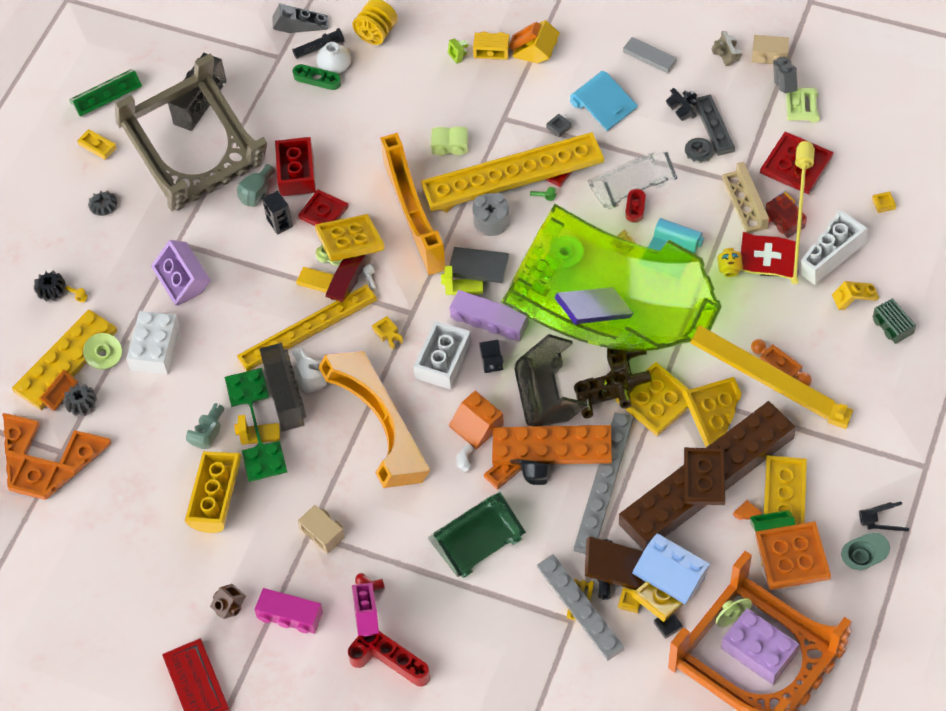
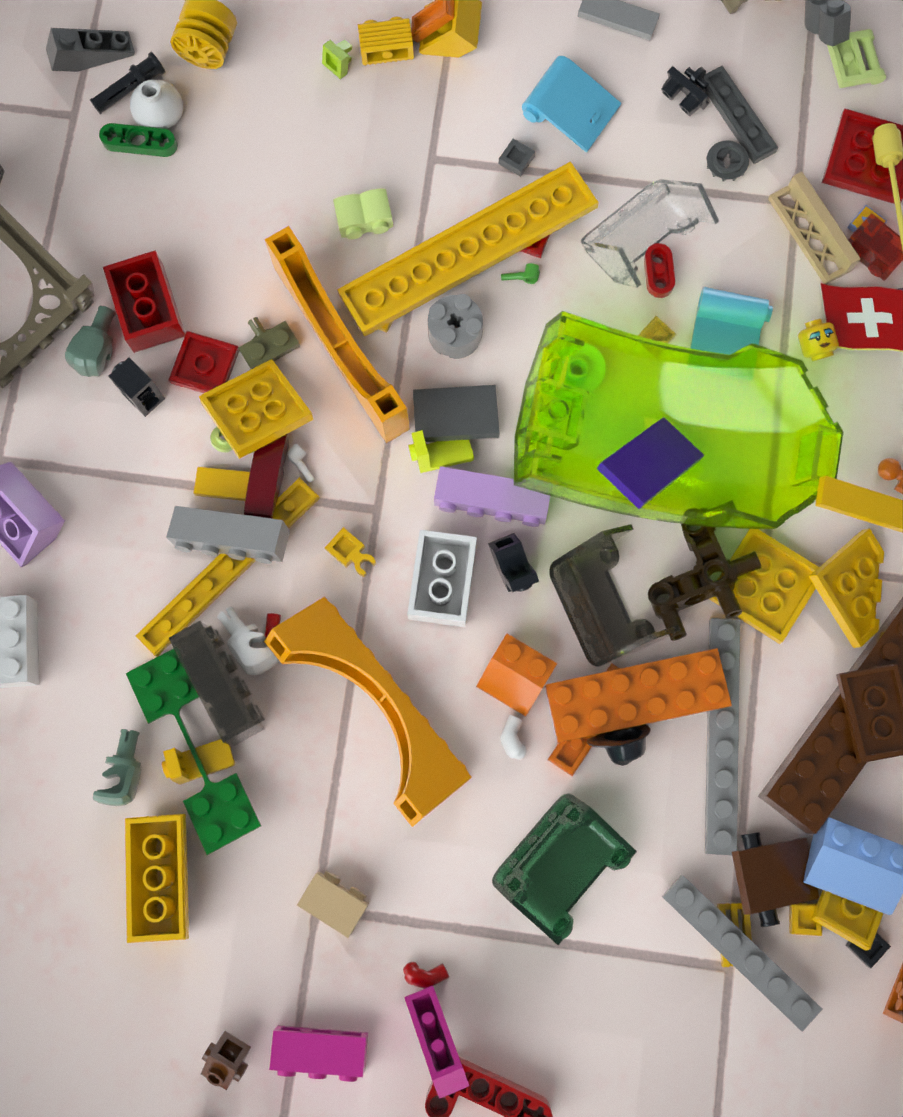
camera: 15 degrees left, 20 degrees up
none -> light grey brick [166,506,290,564]
none -> olive plate [238,317,300,369]

